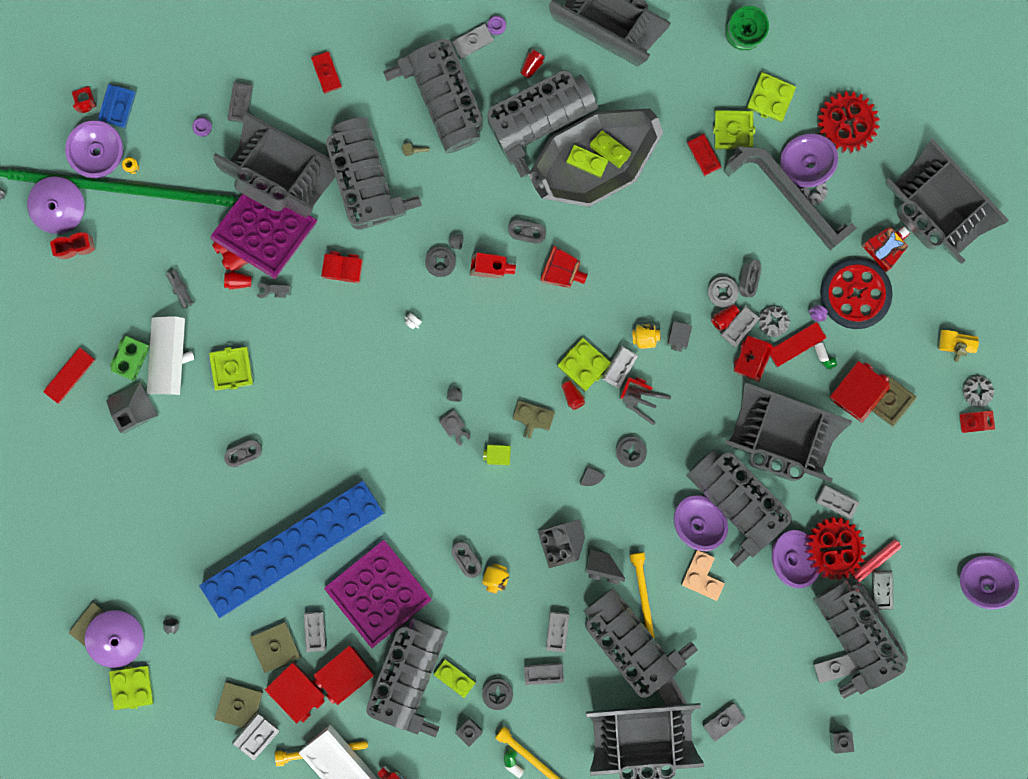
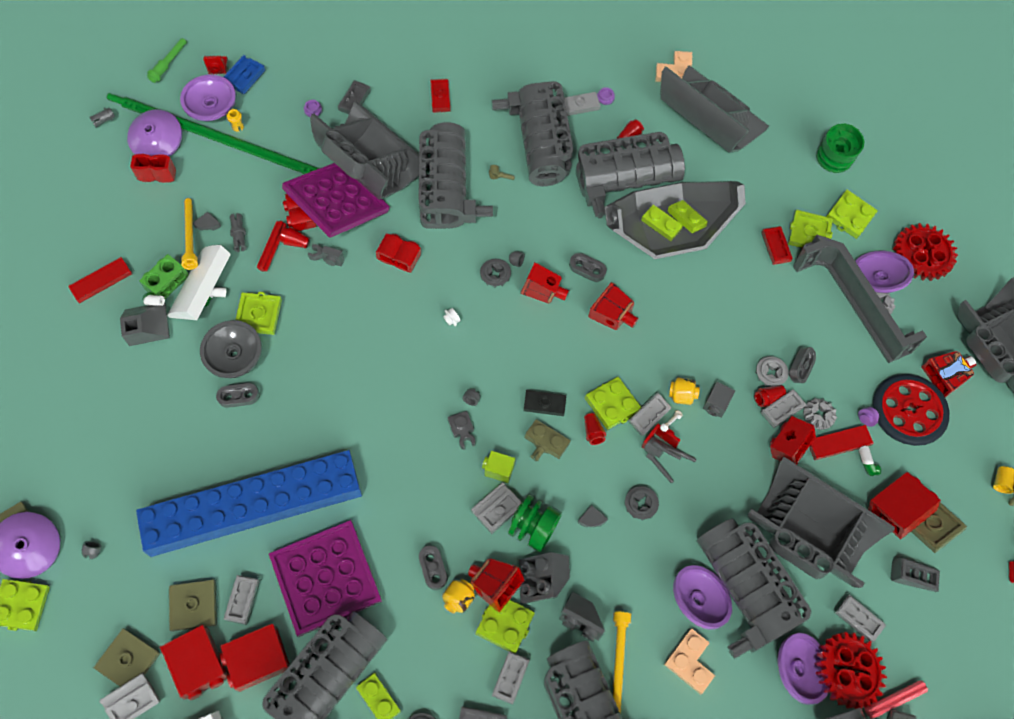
camera: 10 degrees right, 20 degrees down
none -> white arm [142,292,165,306]
none -> bright green pin [147,38,187,83]
none -> yellow piece [181,198,198,270]
none -> dark grey tile [193,212,221,231]
none -> dark grey dish [200,320,262,378]
none -> red axle [257,221,287,272]
none -> red torso [468,559,524,613]
none -> light grey plate [471,482,522,534]
none -> lime plate [475,600,535,654]
none -> green wheel [508,495,562,553]
none -> pearl dark grey plate [524,390,566,416]
none -> white hinge [660,410,683,432]
none -> dark grey slope [891,558,940,592]

